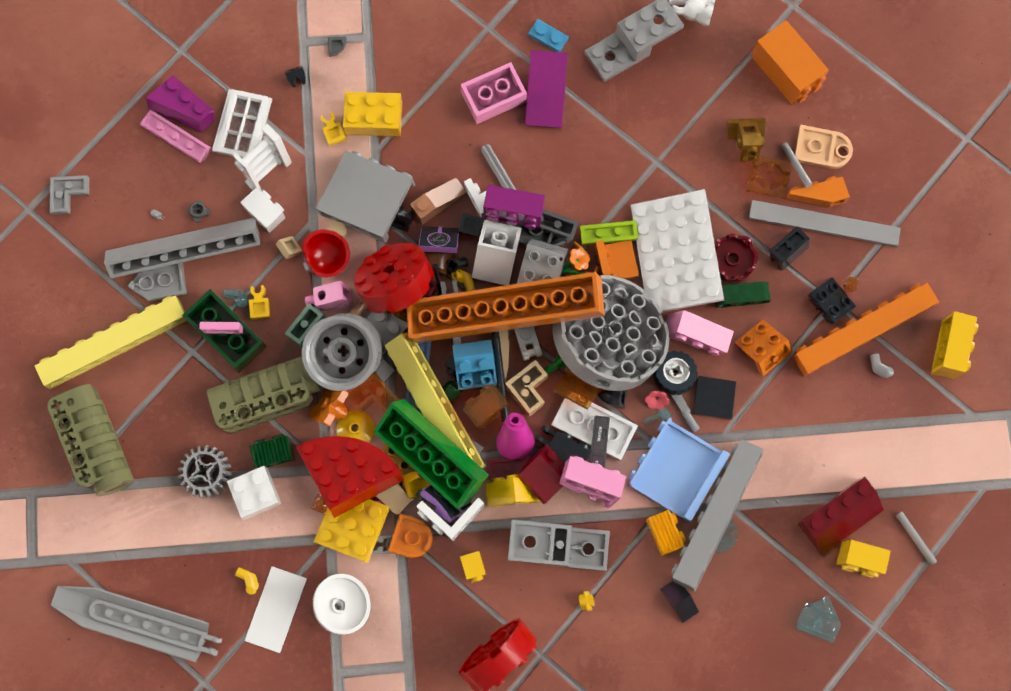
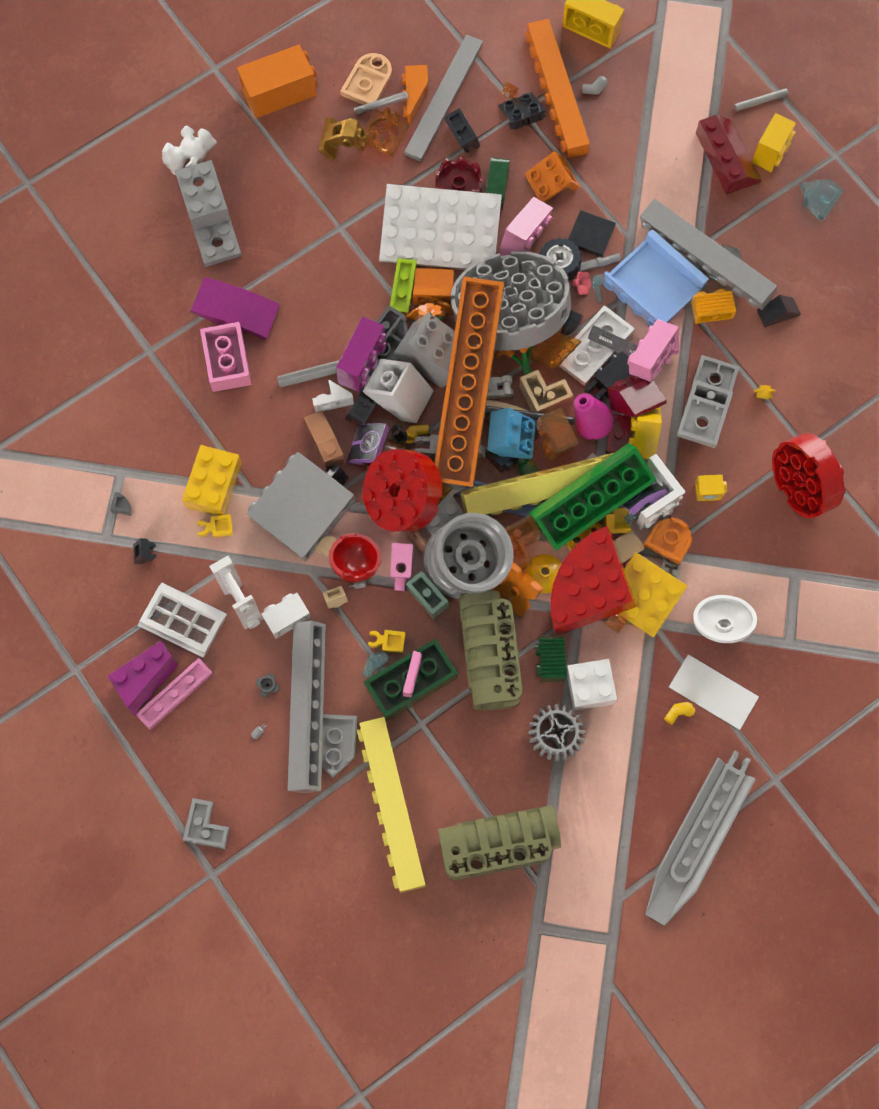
camera: 75 degrees left, 5 degrees down
dark azure plate [528,19,569,52] -> none

